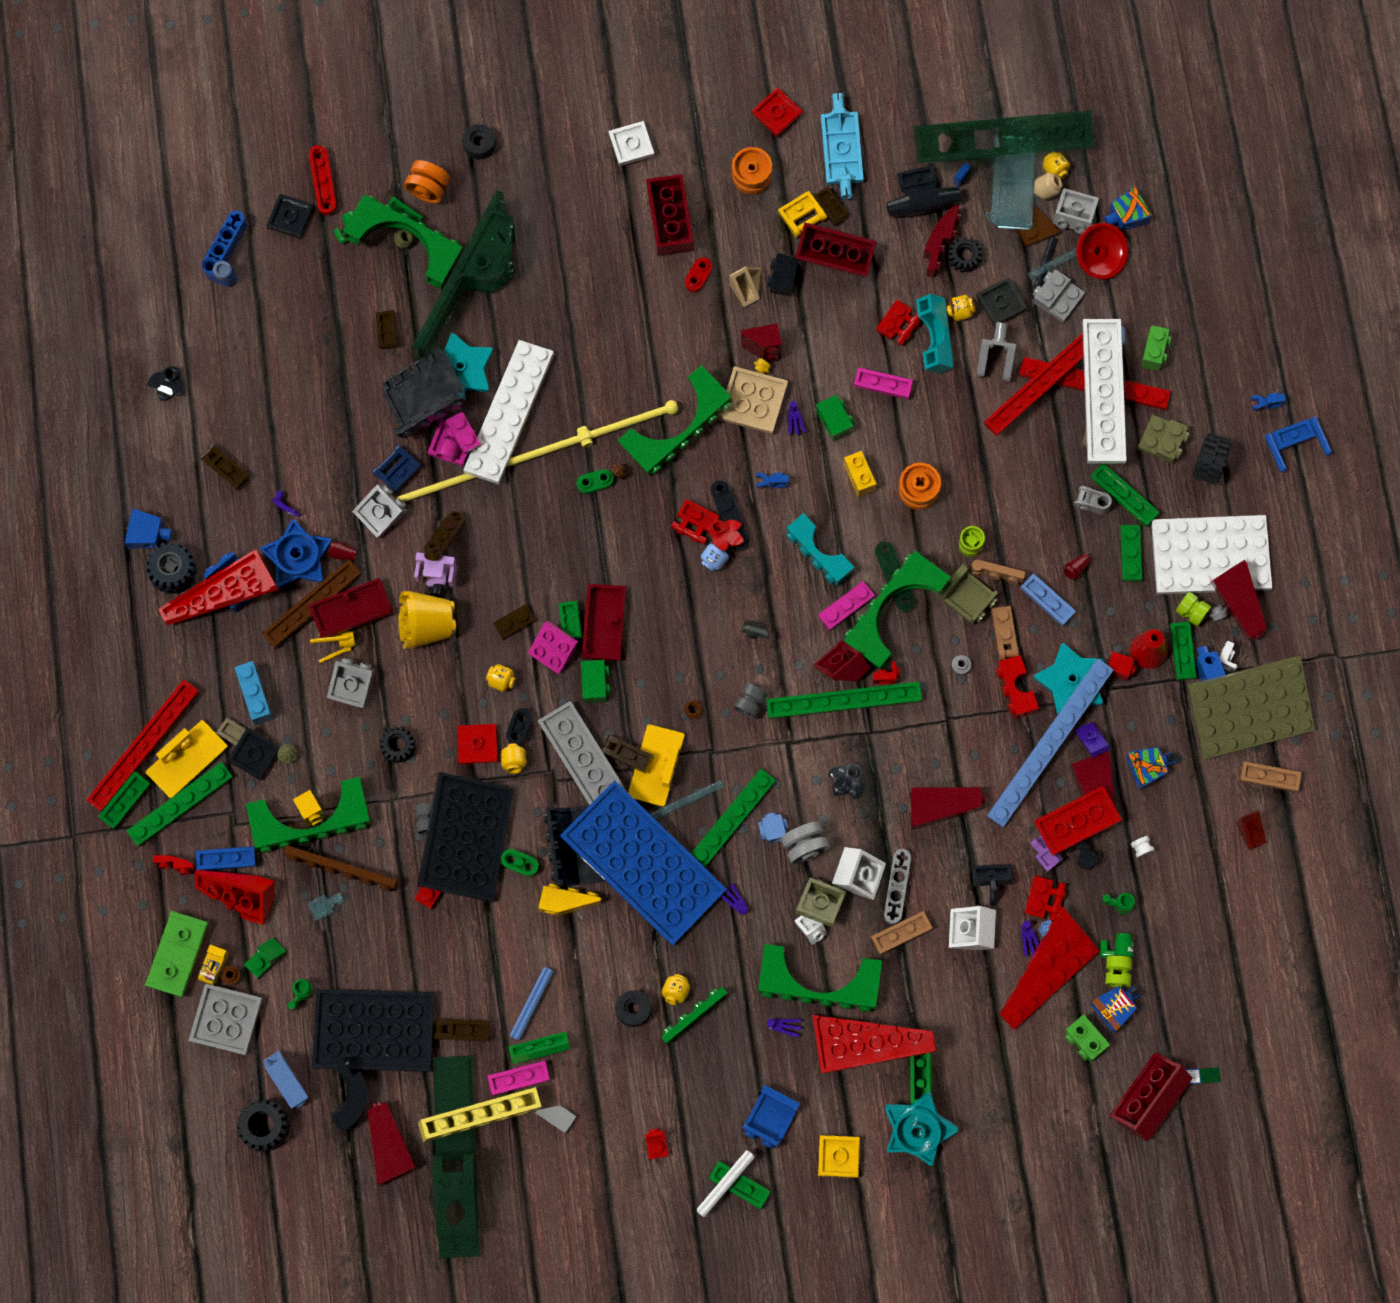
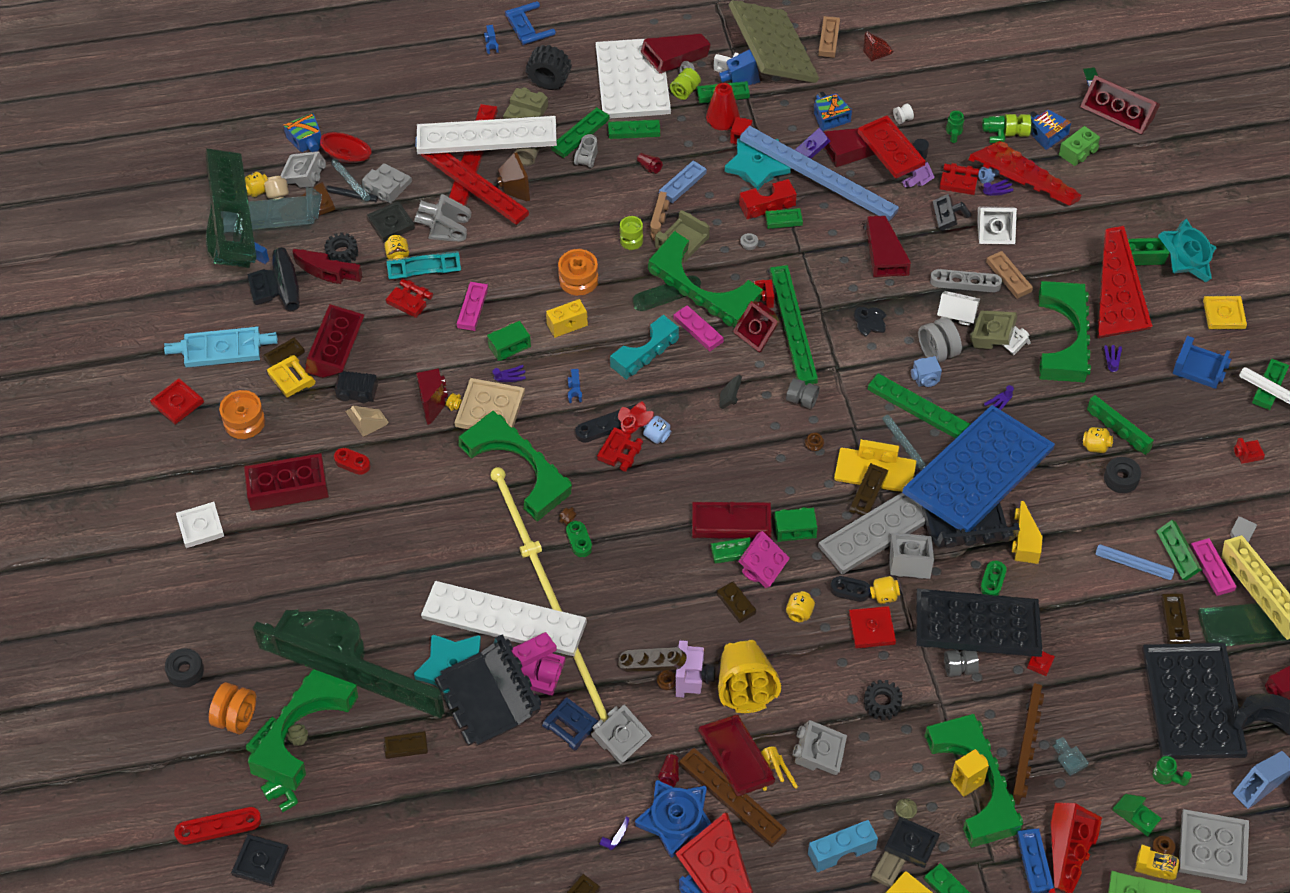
camera: 95 degrees left, 20 degrees down
medium nougat plate [991,606,1019,660] -> none
bright green brick [1141,325,1171,371] -> none
none -> reddish brown slope [497,152,530,201]
none -> green plate [765,208,803,229]
none -> light grey slope [889,533,934,579]

